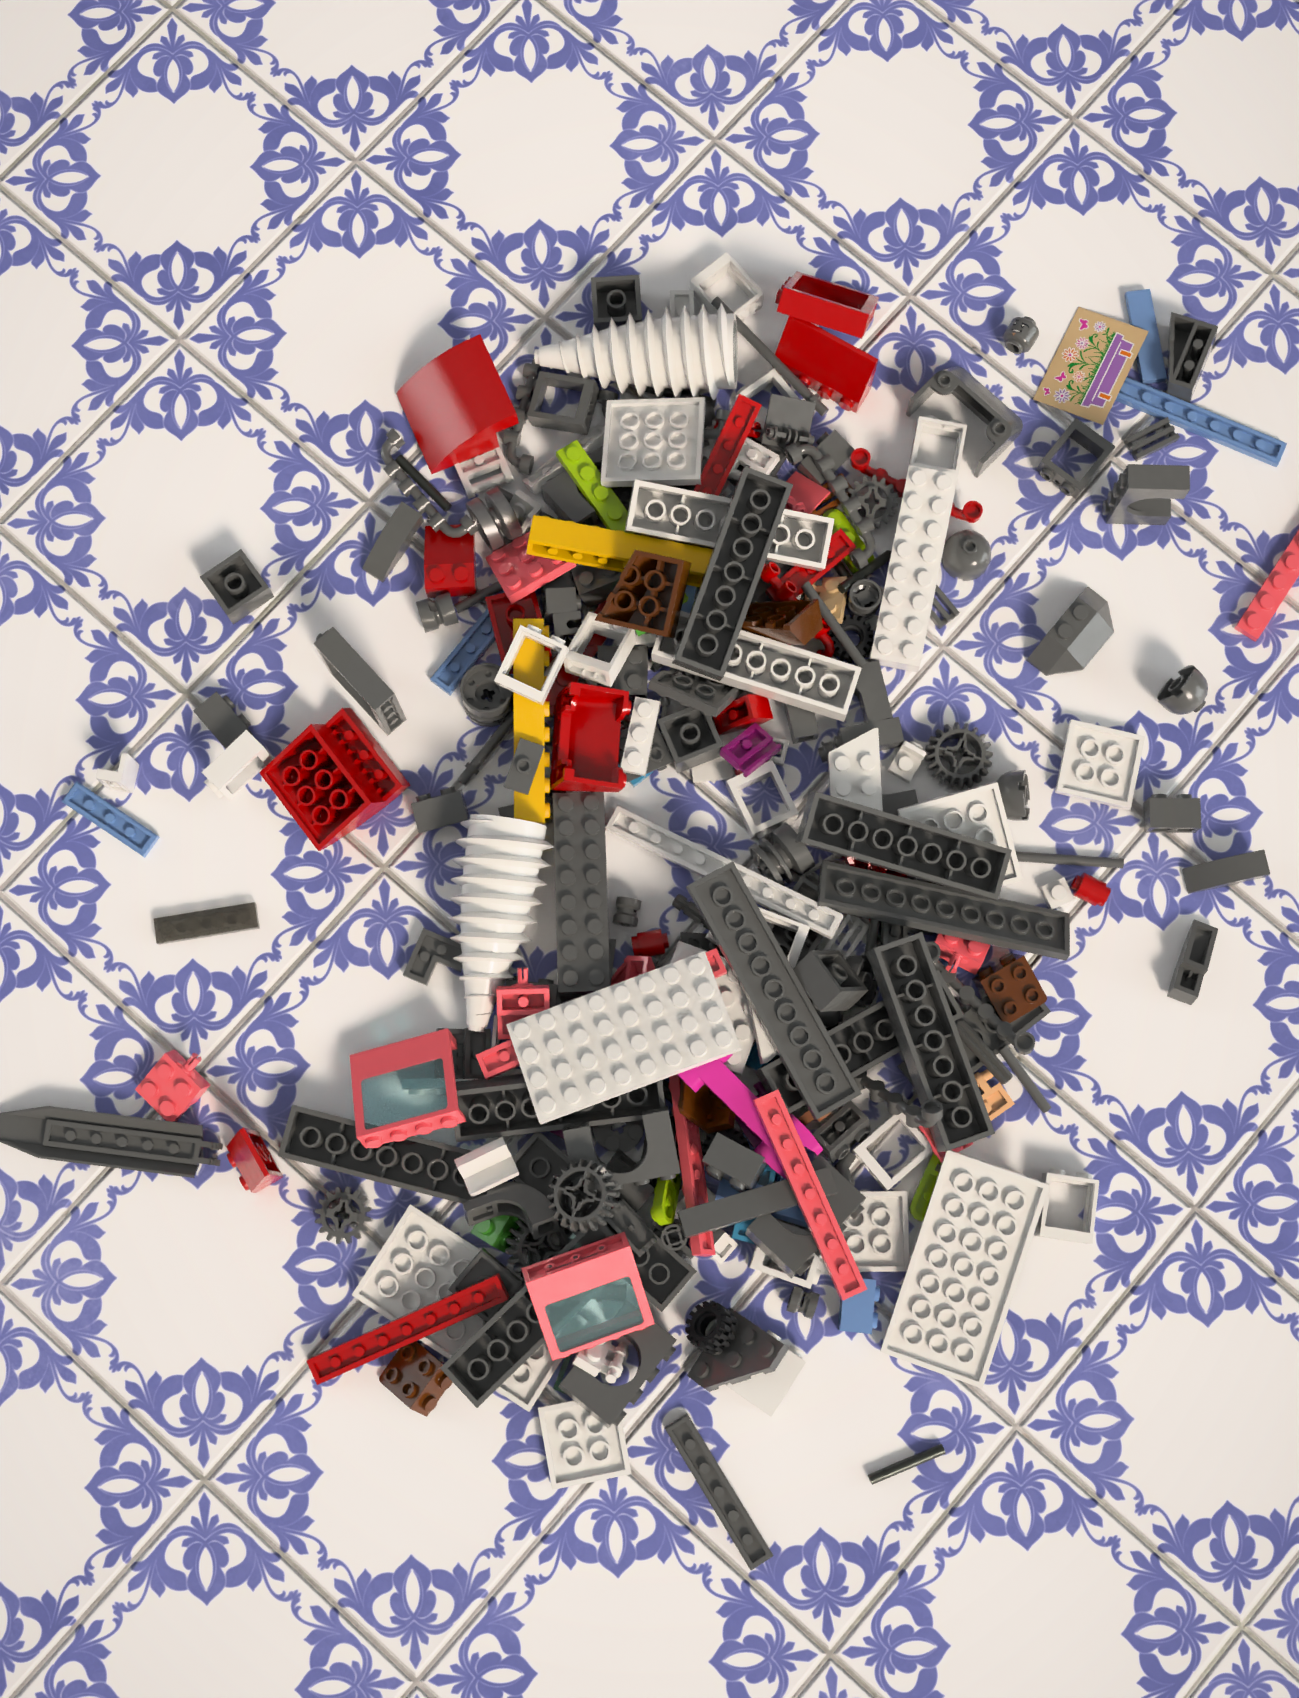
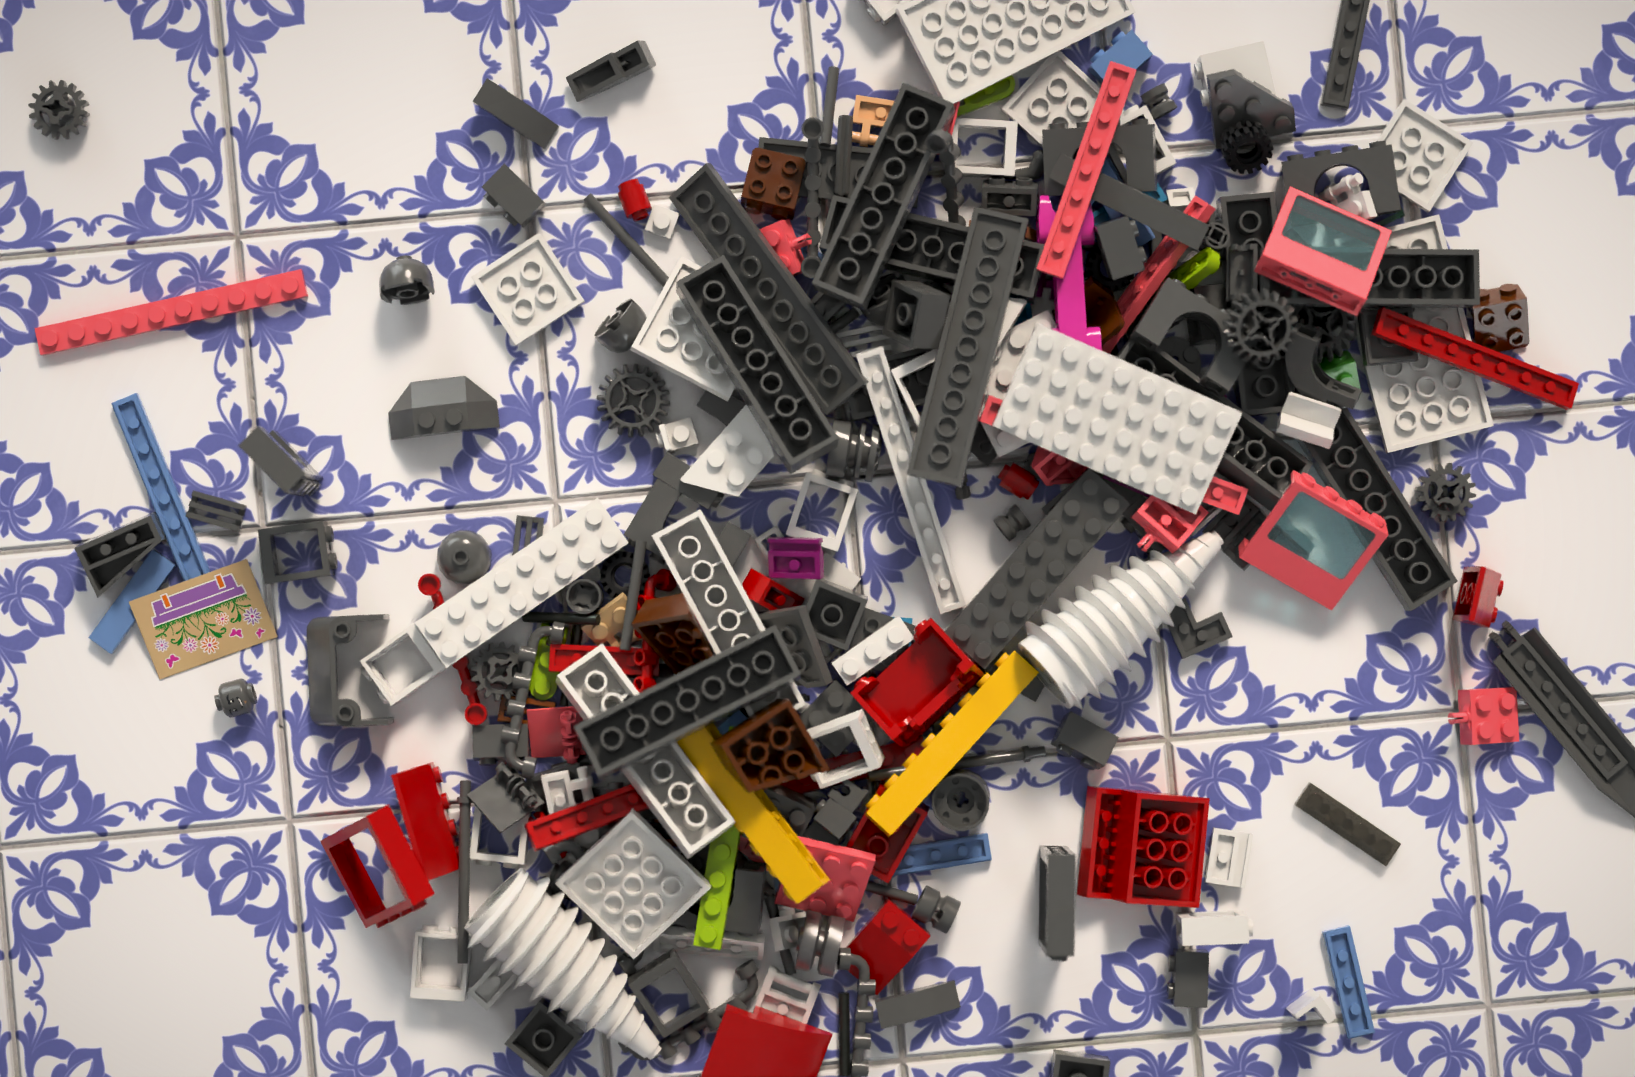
camera: 135 degrees left, 10 degrees up
white window [494,624,569,706] -> none
dark grey plate [503,738,545,795] -> none
dark grey plate [818,741,834,763] -> none
none -> white plate [1205,827,1253,888]

